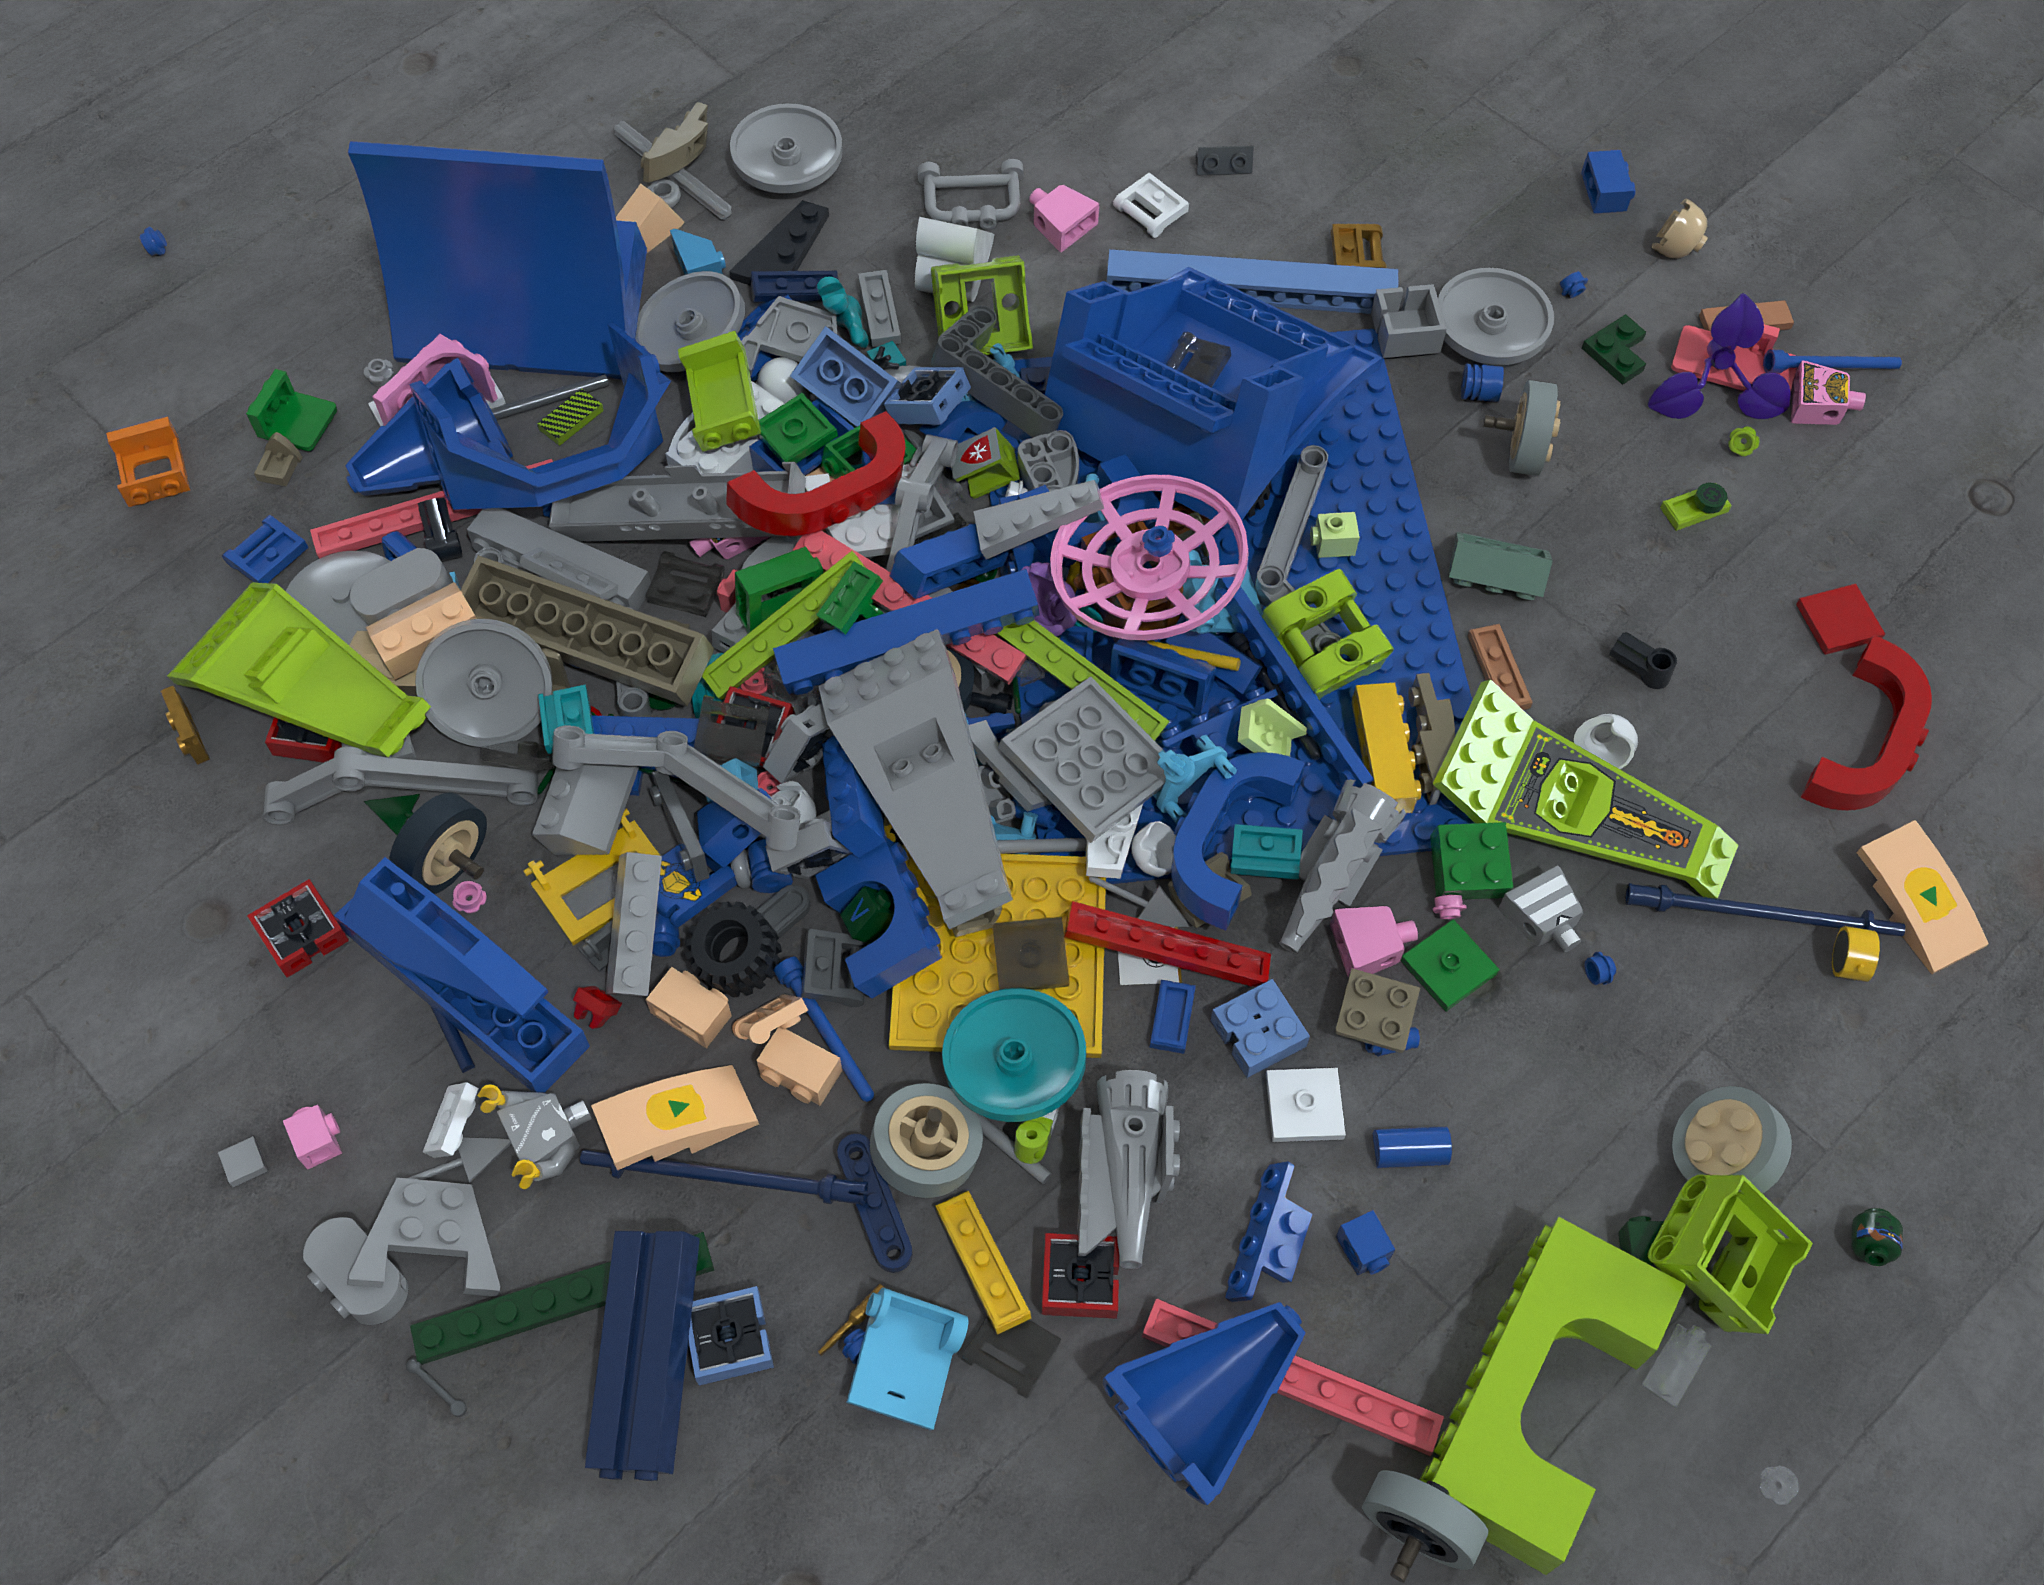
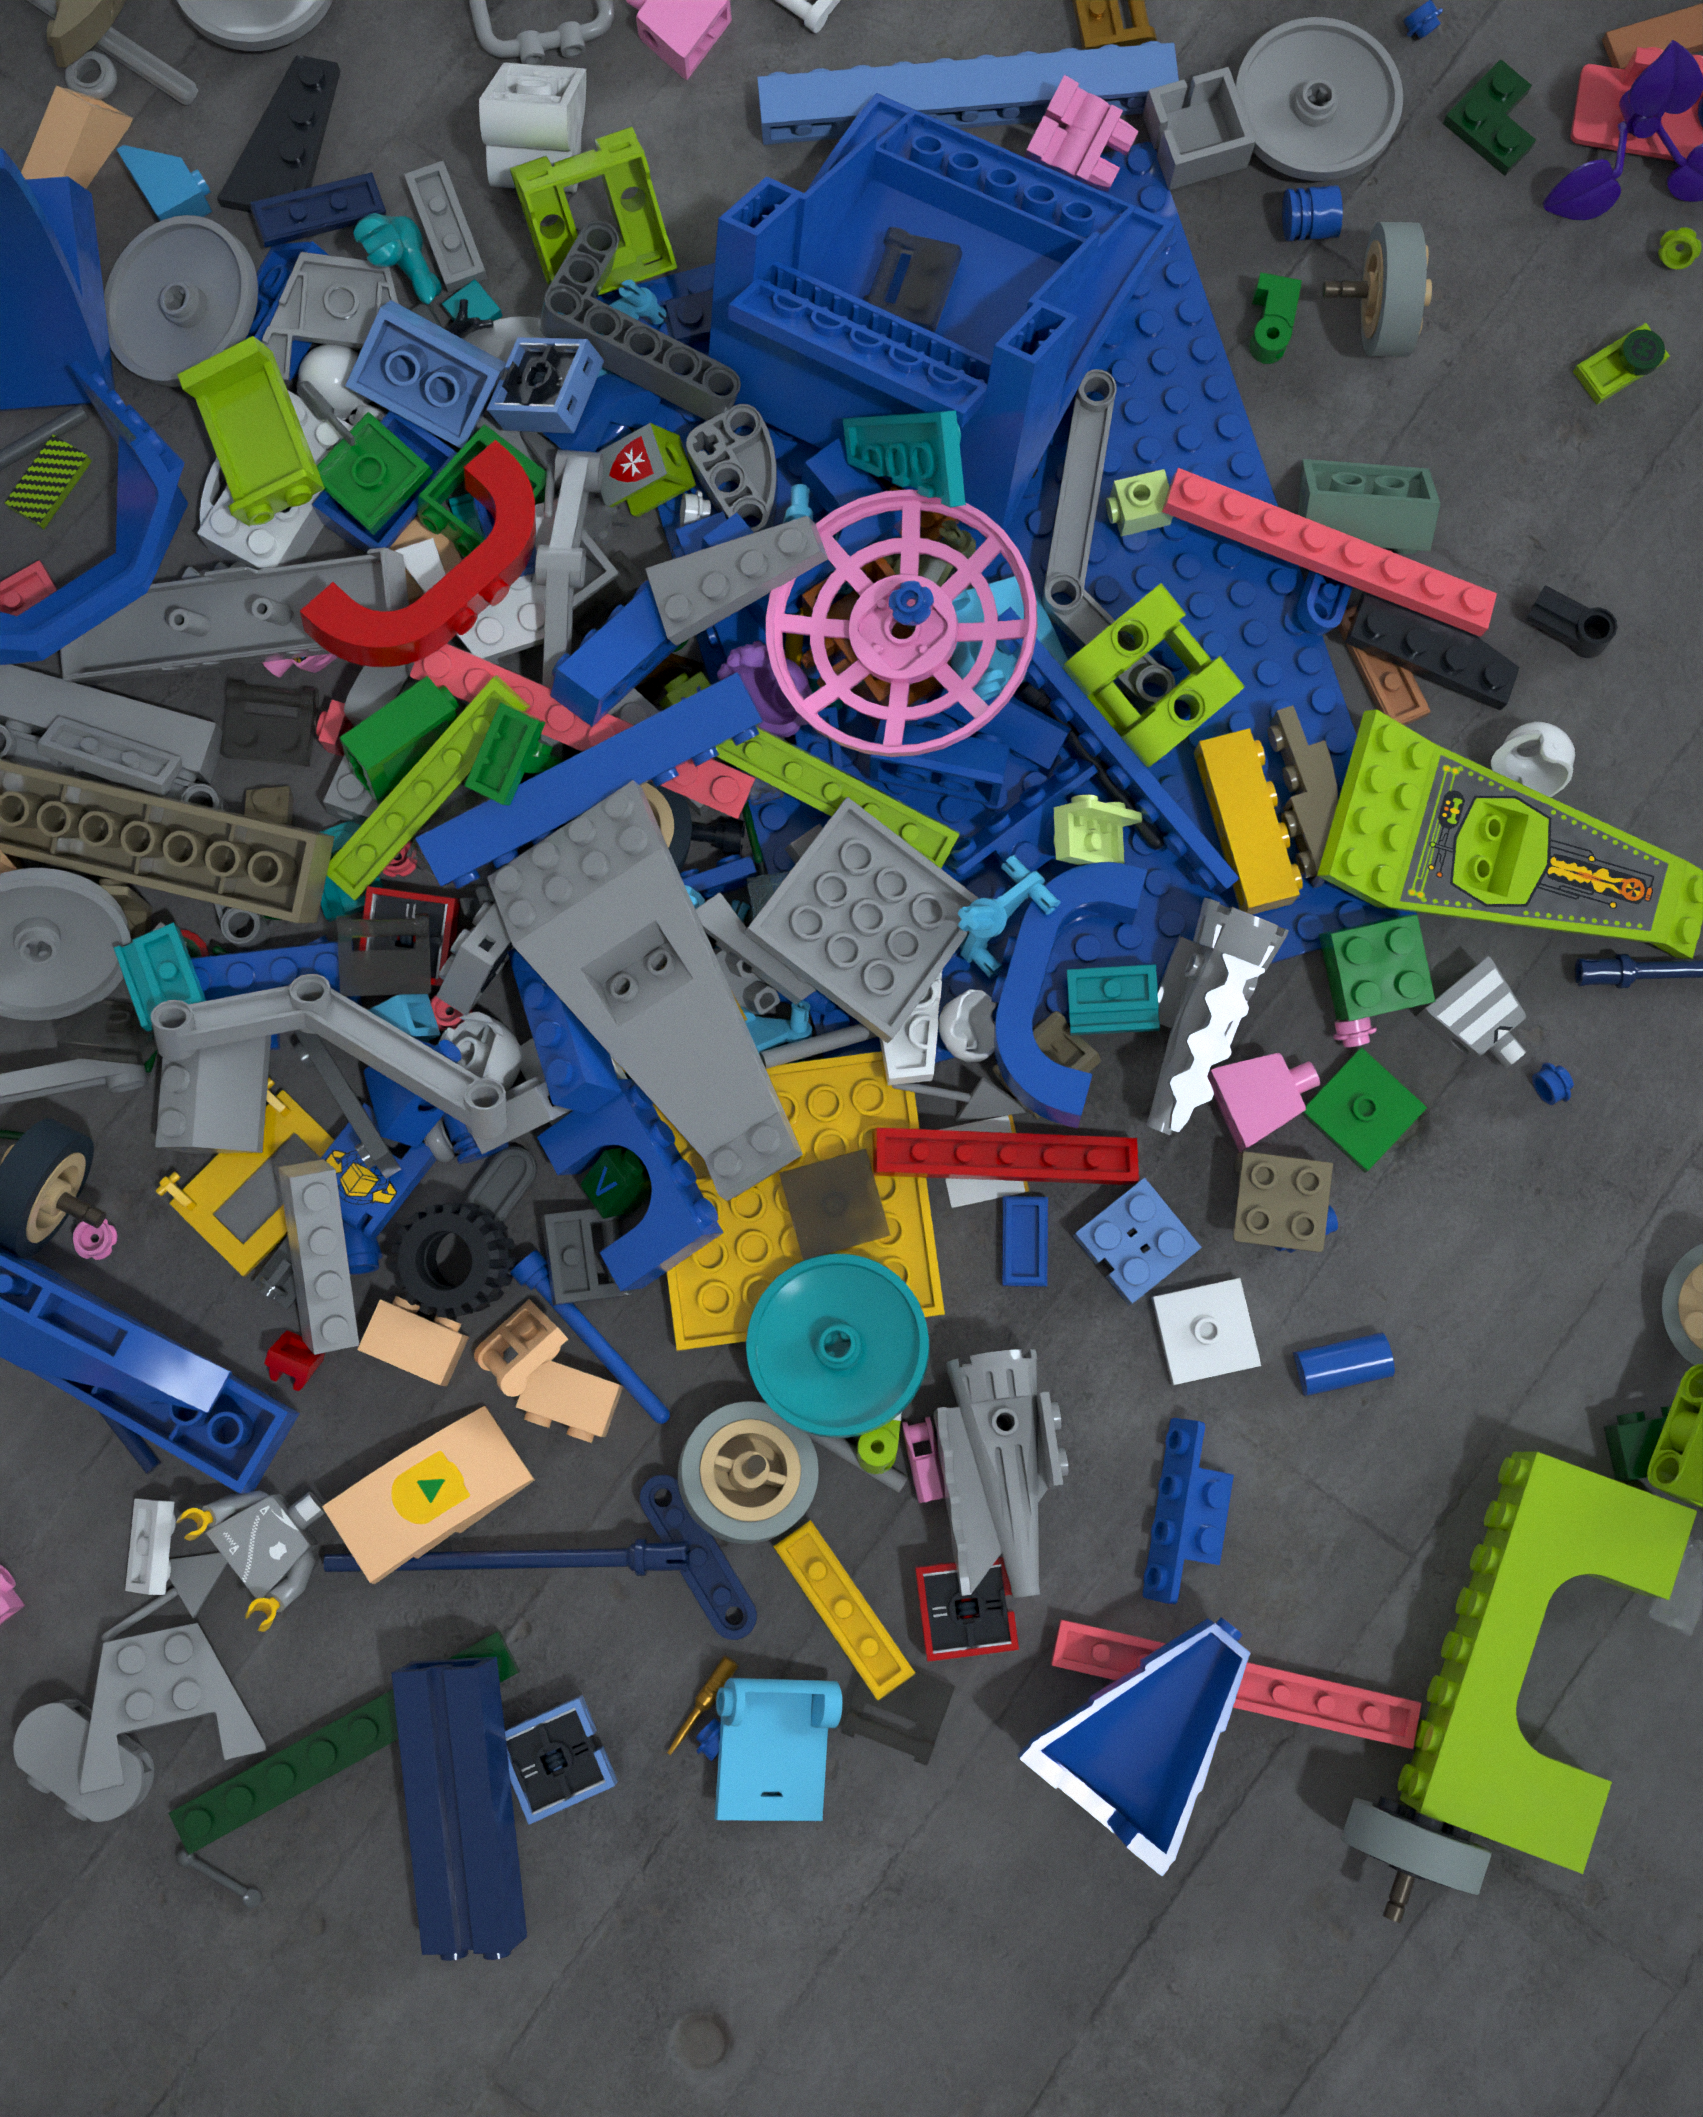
camera: 10 degrees left, 20 degrees up
yellow bar [1147,640,1241,671] -> none
blue brick [1336,1210,1395,1276] -> none
none -> dark grey piece [297,381,355,446]
none -> teal wing [843,410,966,508]
none -> bright pink bar [902,1416,945,1503]
none -> bright pink hips [1024,75,1139,192]
none -> coral plate [1162,468,1497,637]
none -> green leg [1249,272,1302,364]
none -> blue plate [1297,570,1353,635]
none -> black wing [1345,591,1520,710]

